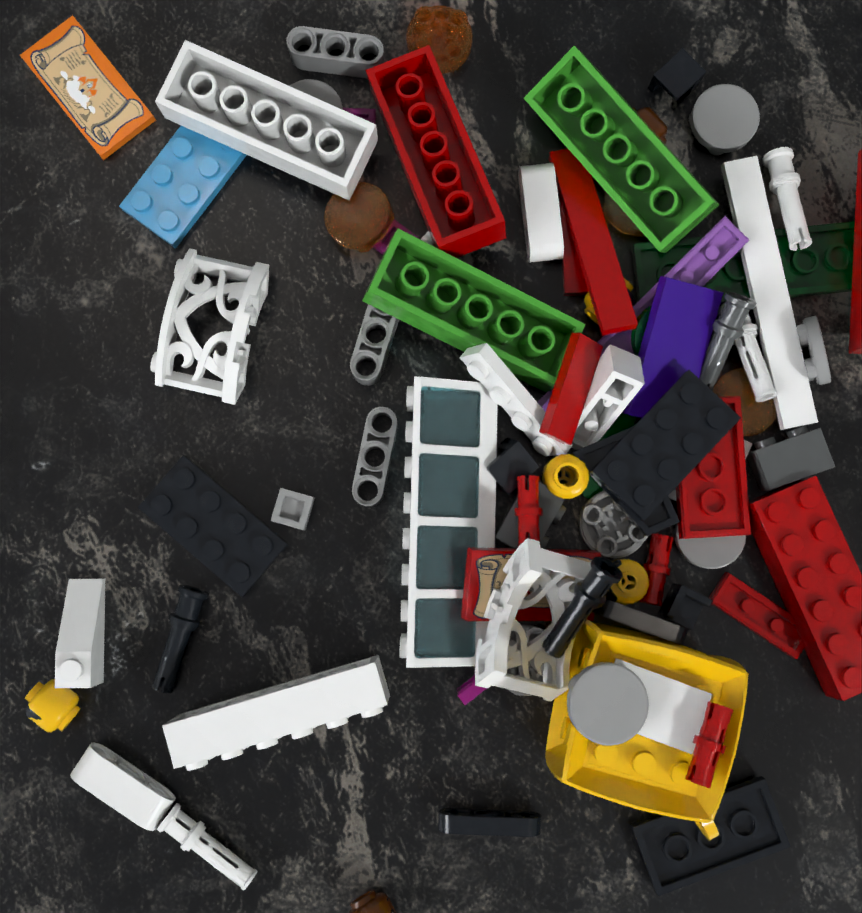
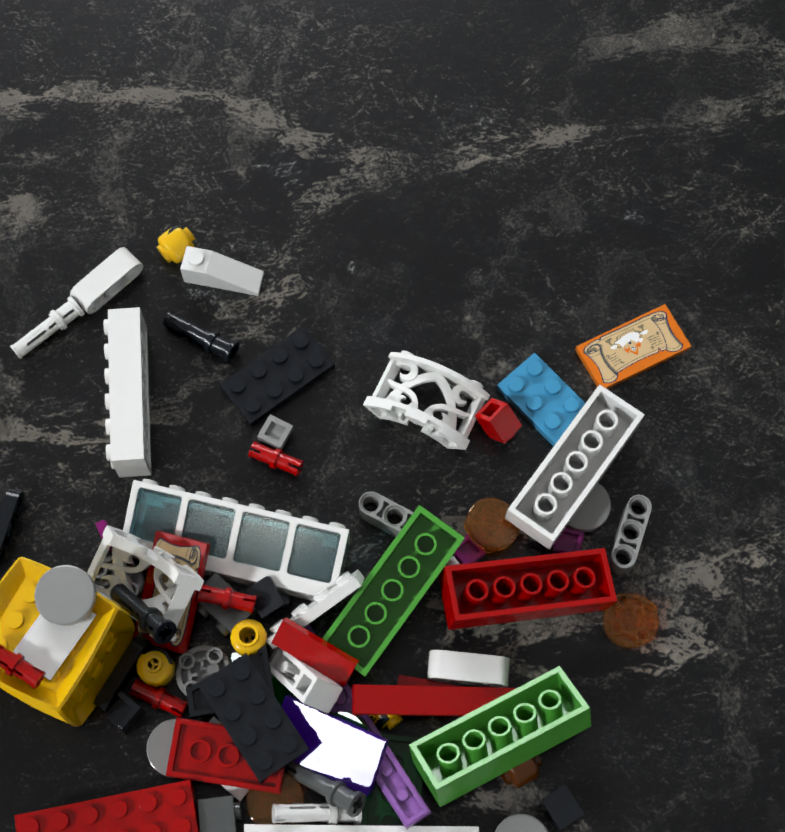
camera: 100 degrees right, 15 degrees down
light grey beam [352,407,398,507] -> none
red tile [709,572,805,659] -> none
none -> red pin [248,441,304,477]
none -> red brick [475,398,522,444]

